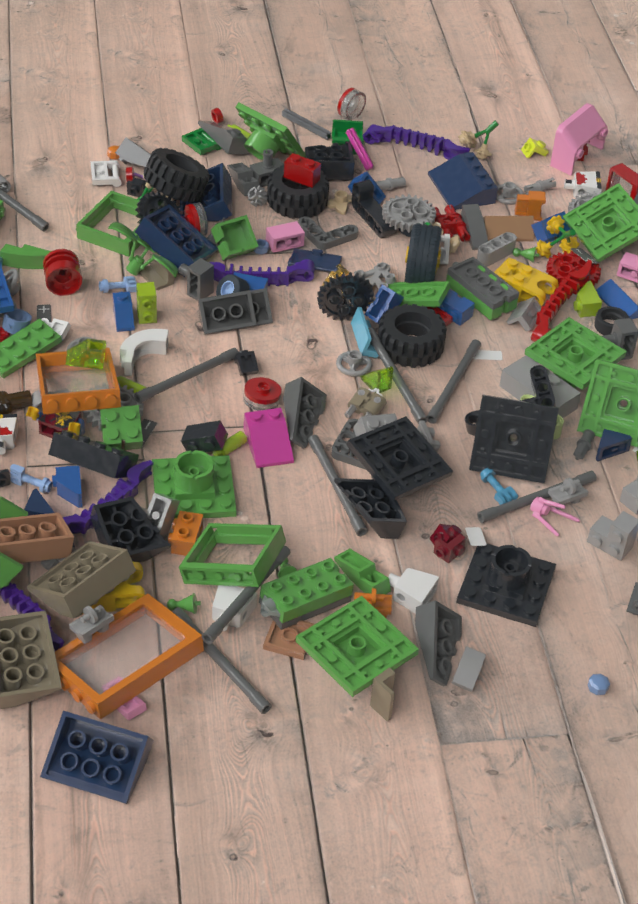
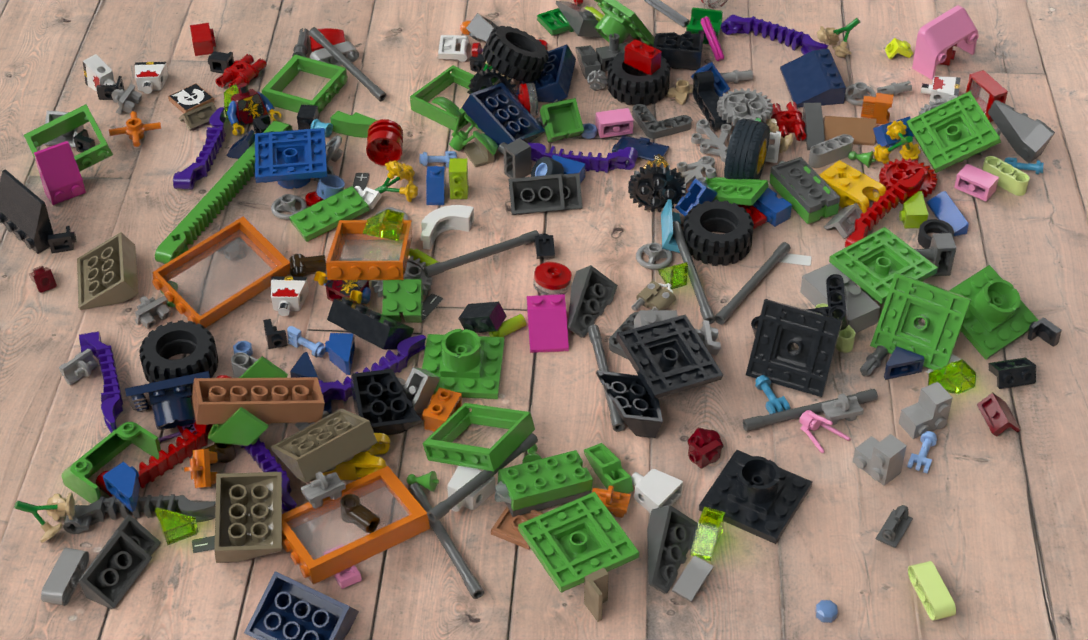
camera: 15 degrees right, 0 degrees up
white sticker [465,527,487,546] -> none
dark grey sticker [571,248,599,263] -> none
none -> dark brown piece [340,494,380,533]
none -> yellow plant [374,160,418,202]
none -> clear neon green slope [690,507,725,561]
none -> light grey plant [691,119,732,162]

